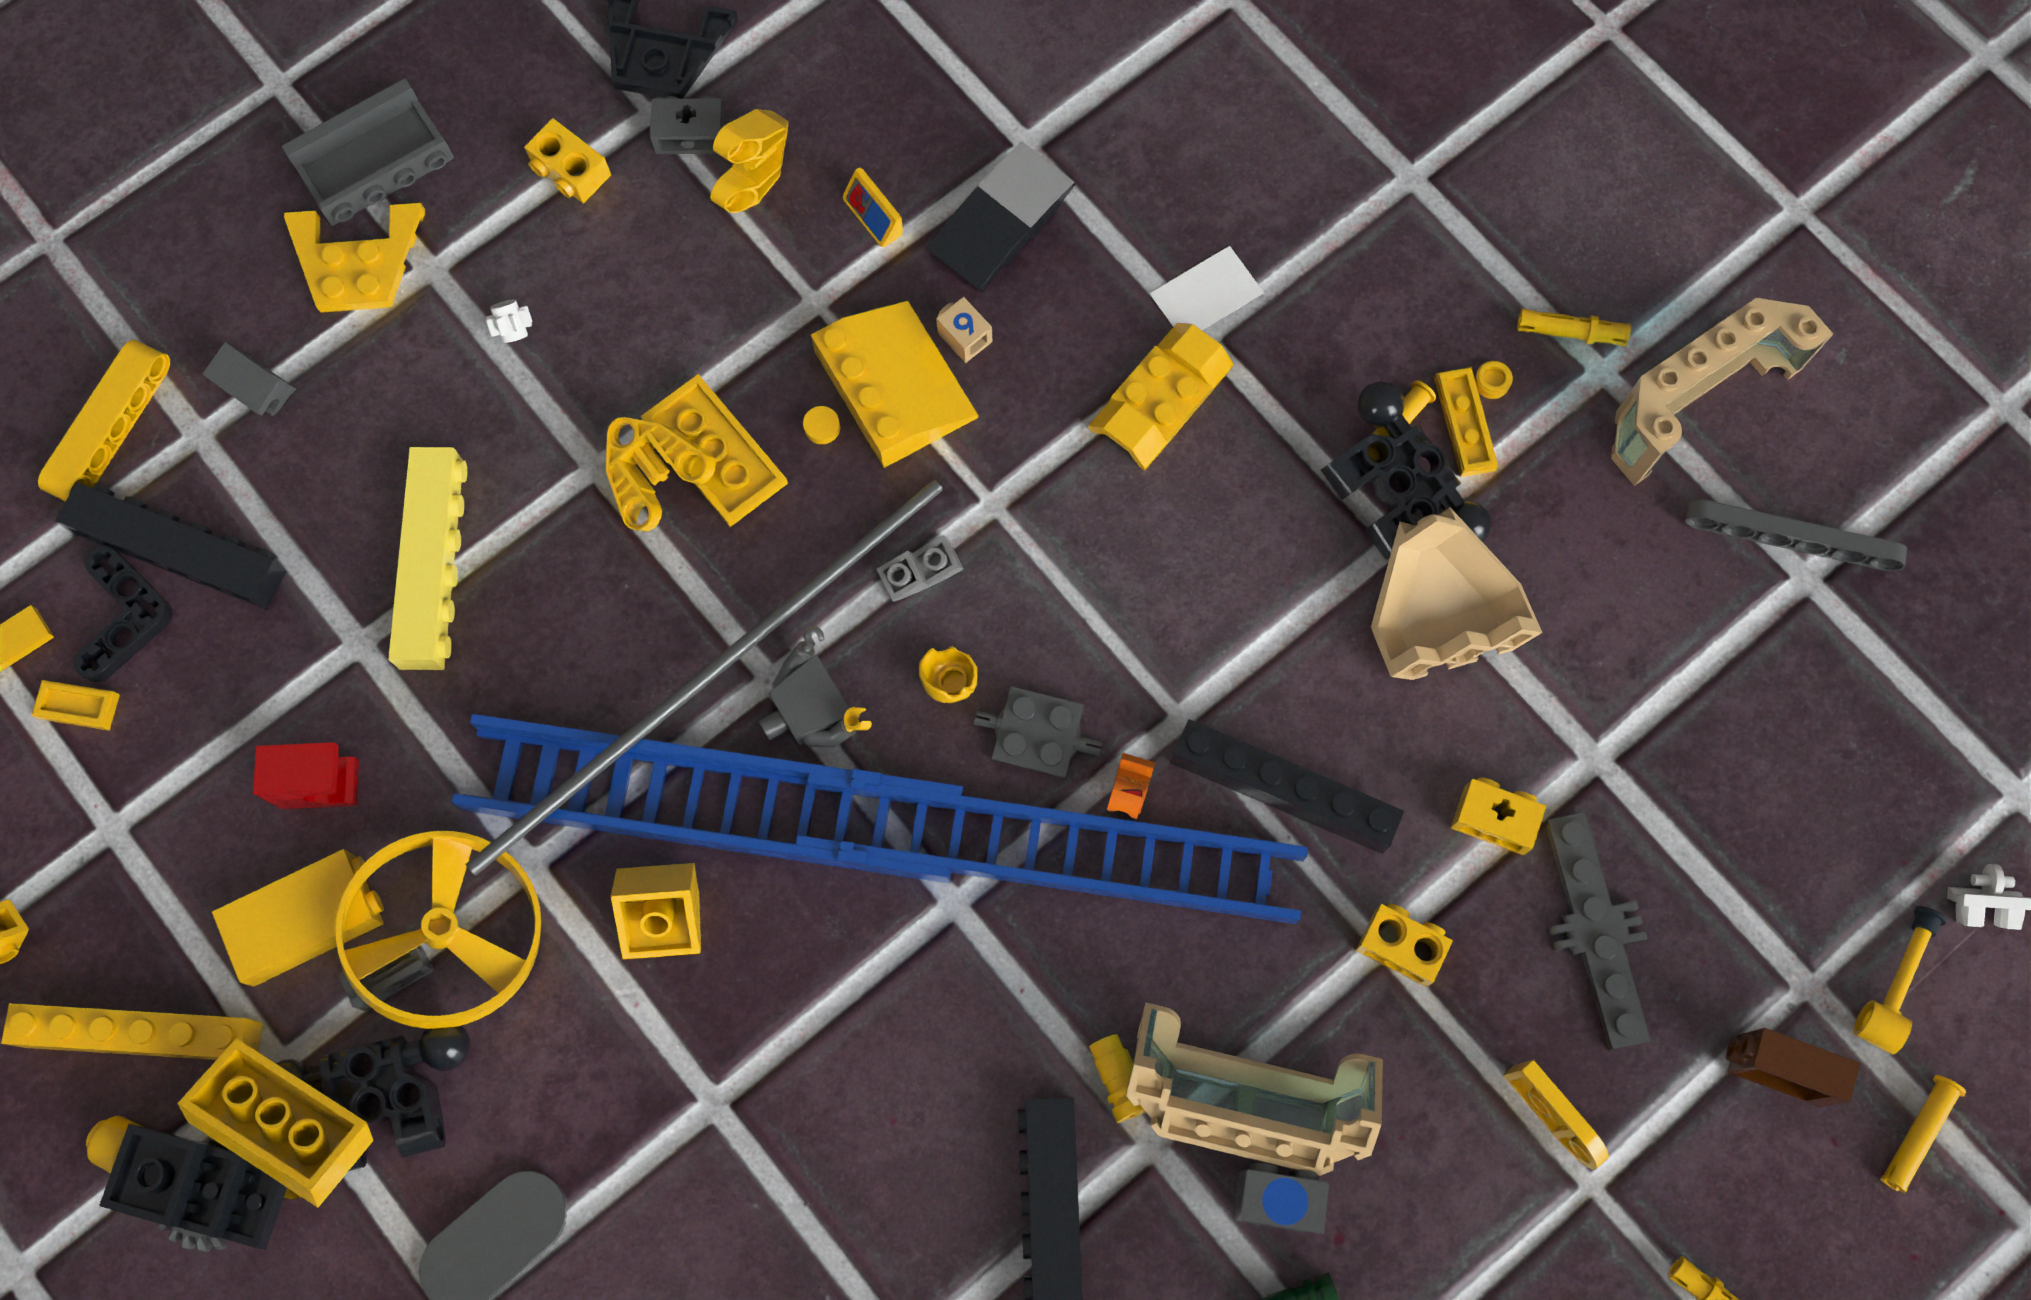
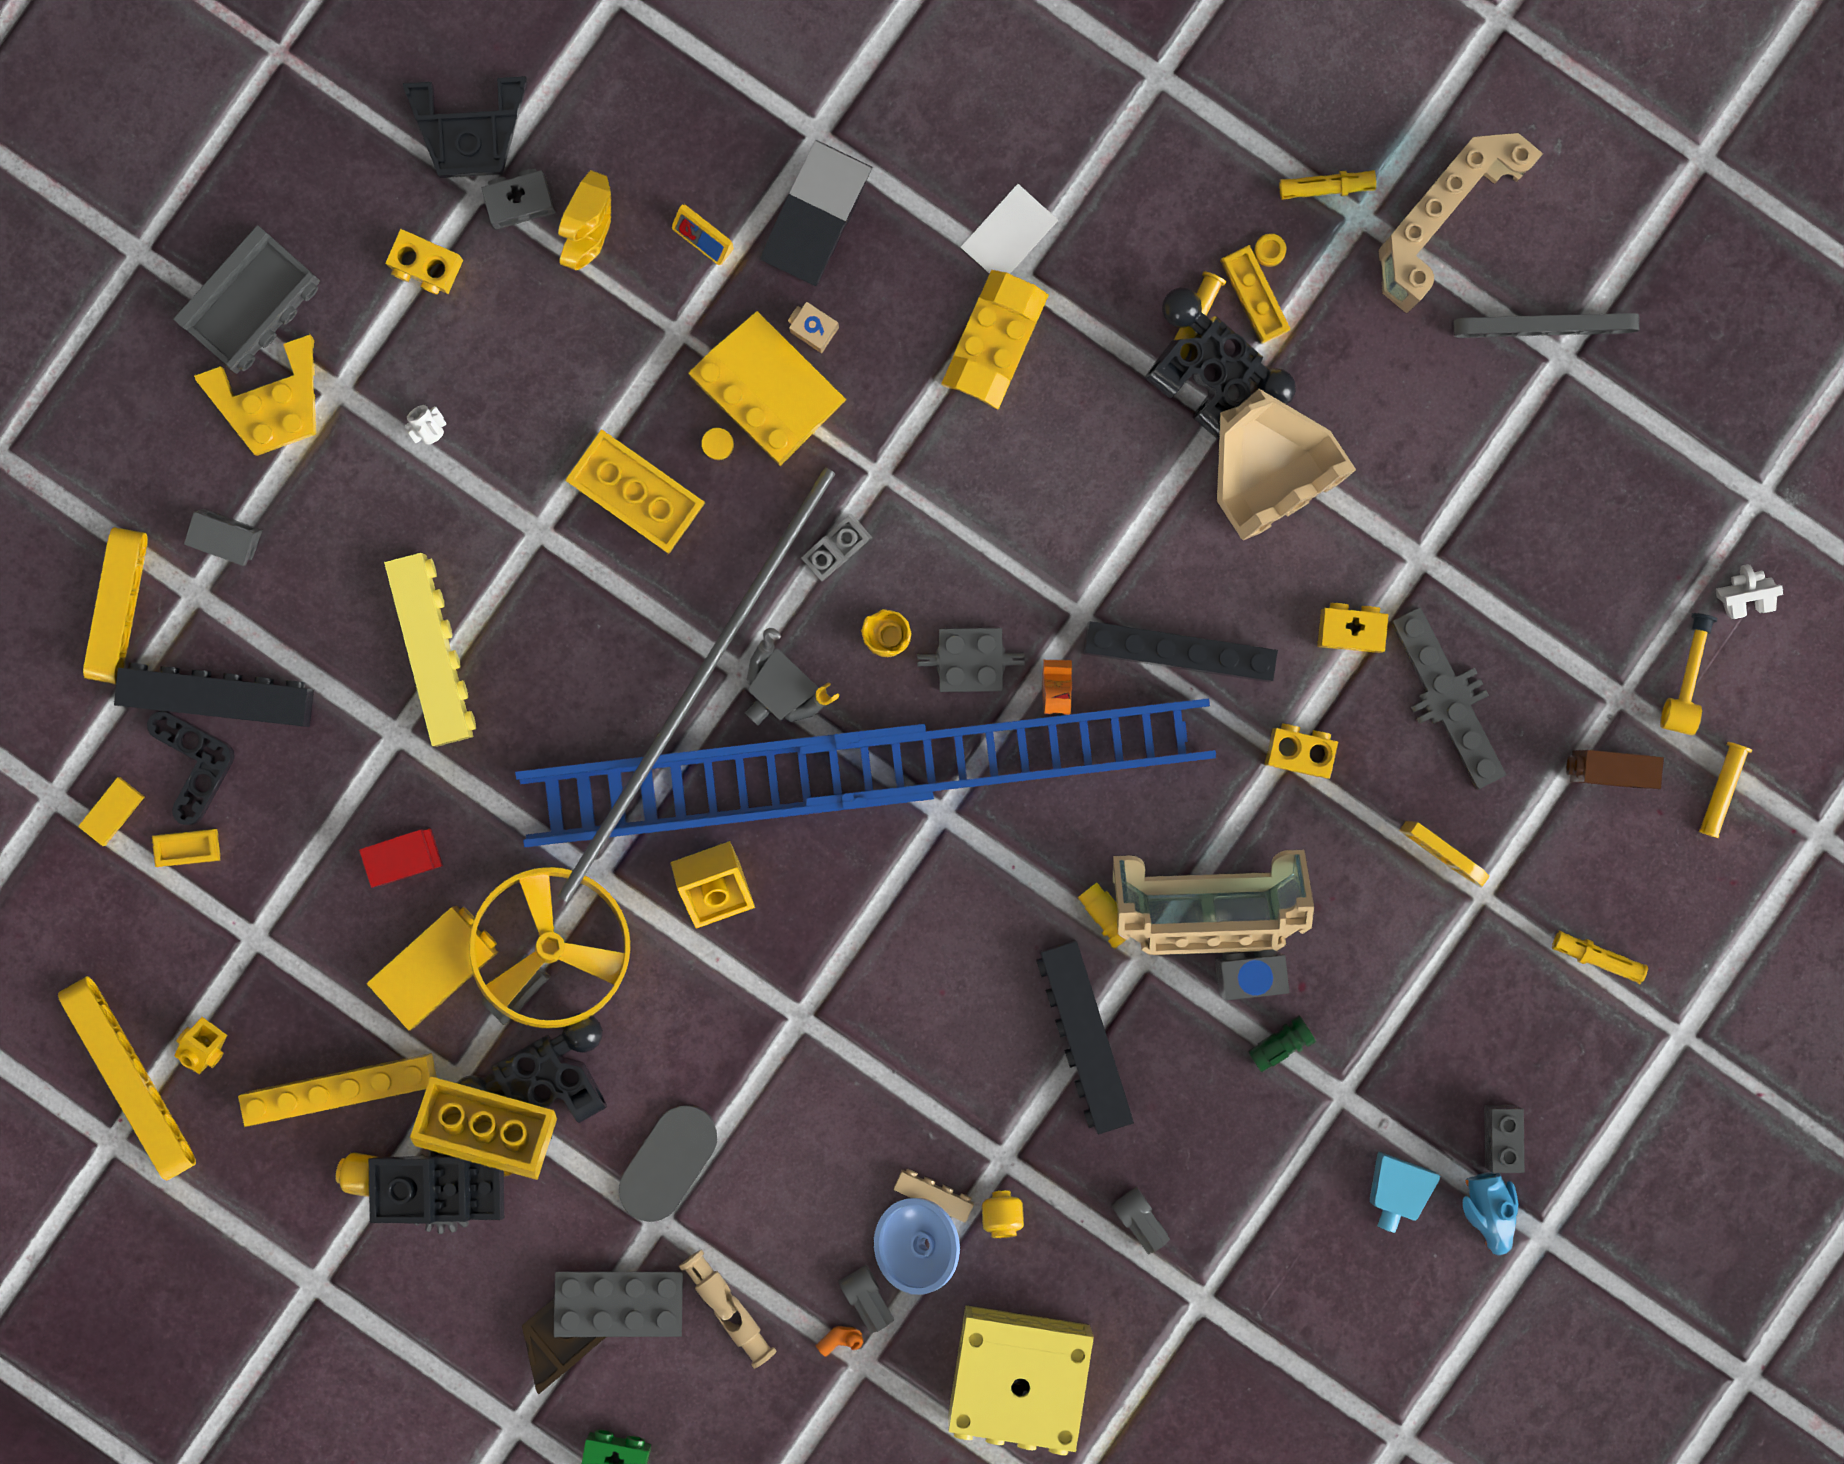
camera: 25 degrees left, 15 degrees up
yellow connector [606,417,716,532] -> none

